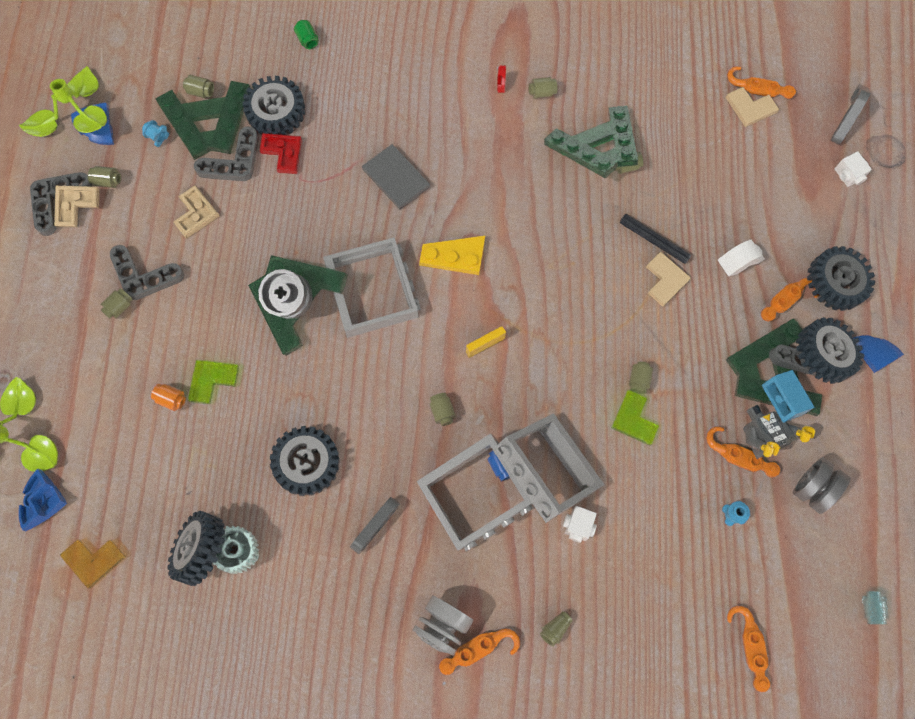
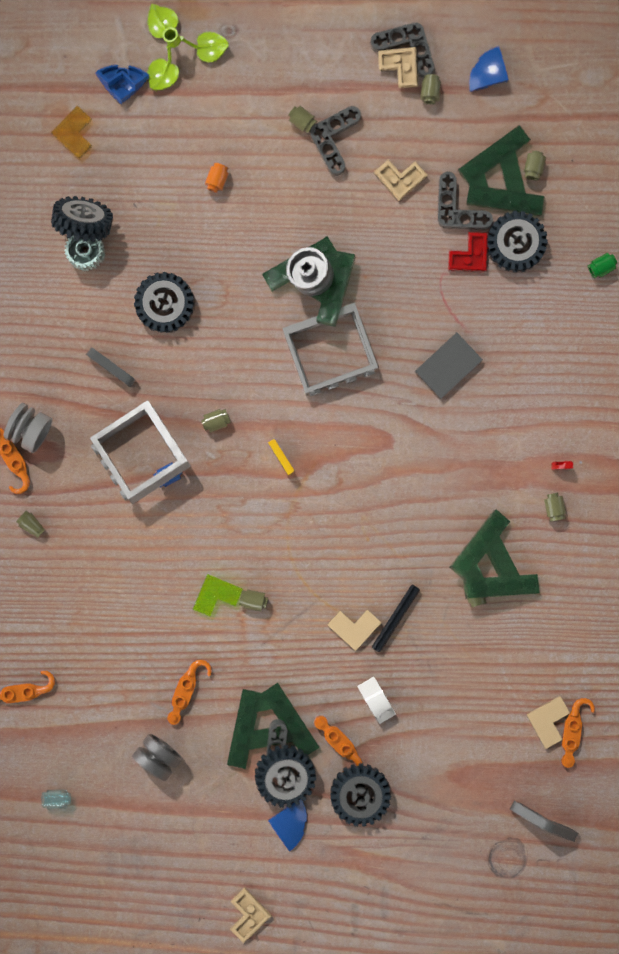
camera: 95 degrees right, 15 degrees up
lime plant [19,66,107,137] -> none
dark azure brick [142,120,169,147] -> none
clear neon green tile [188,360,239,405] -> none
yellow wing [419,236,485,275] -> none
light grey window [494,413,604,523] -> none
white brick [563,506,597,543] -> none
dark azure brick [722,501,750,526] -> none
torso [743,405,815,459] -> none
dark azure brick [762,370,815,423] -> none
white brick [835,152,872,187] -> none

